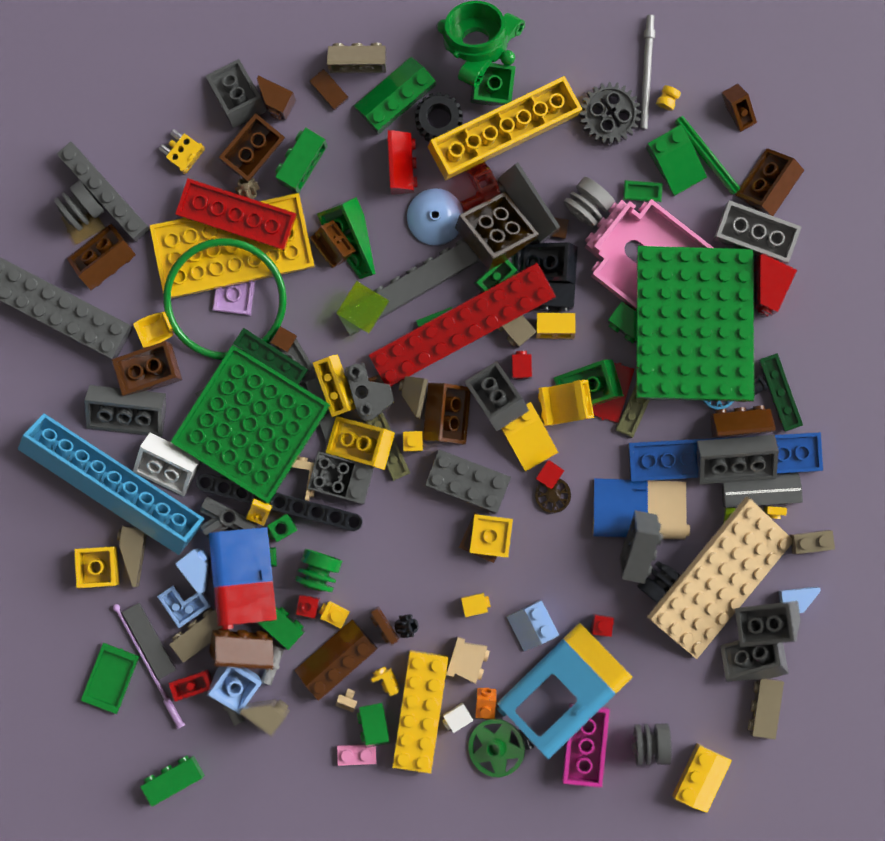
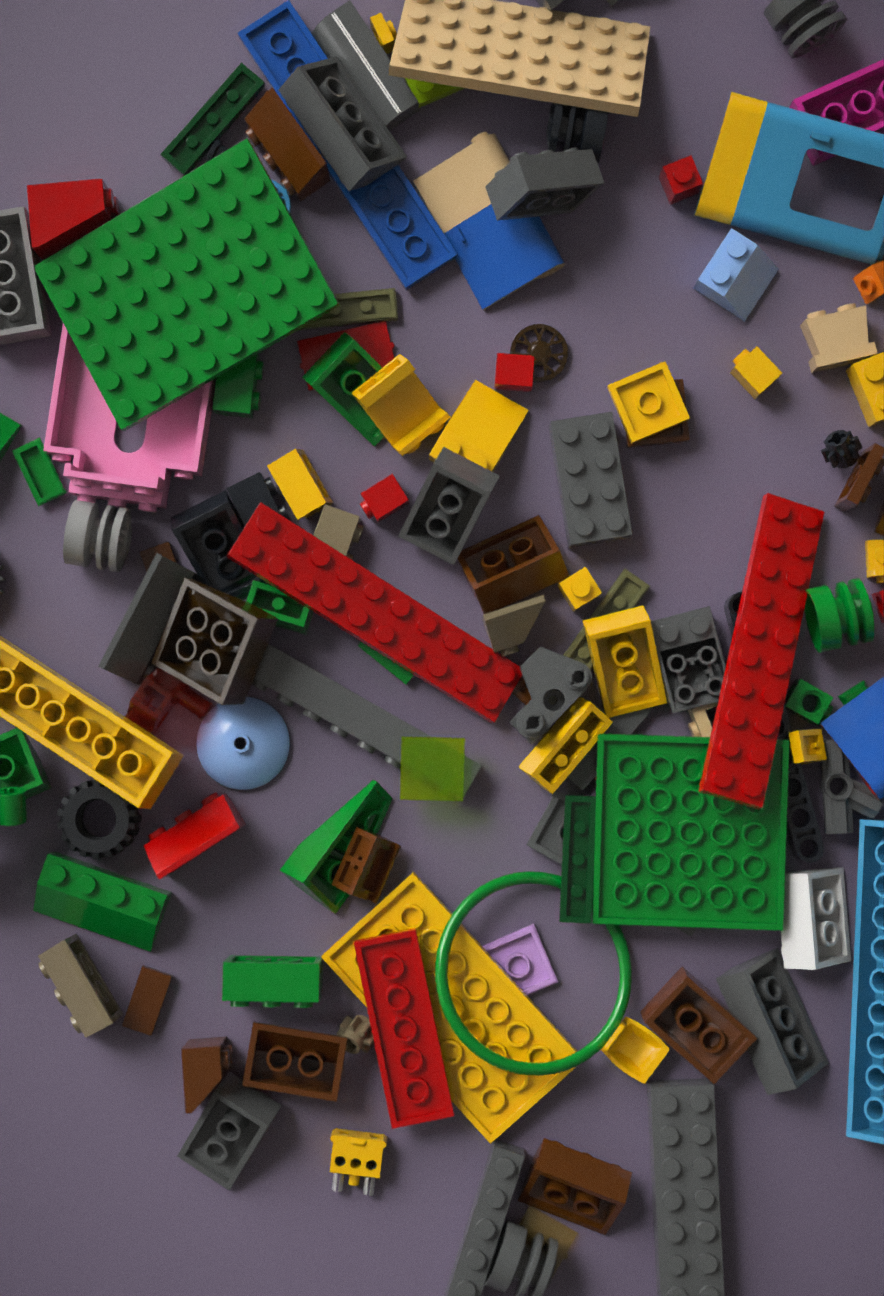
camera: 120 degrees left, 0 degrees up
reddish brown tile [271,326,297,353] -> none
none -> red plate [698,493,825,809]

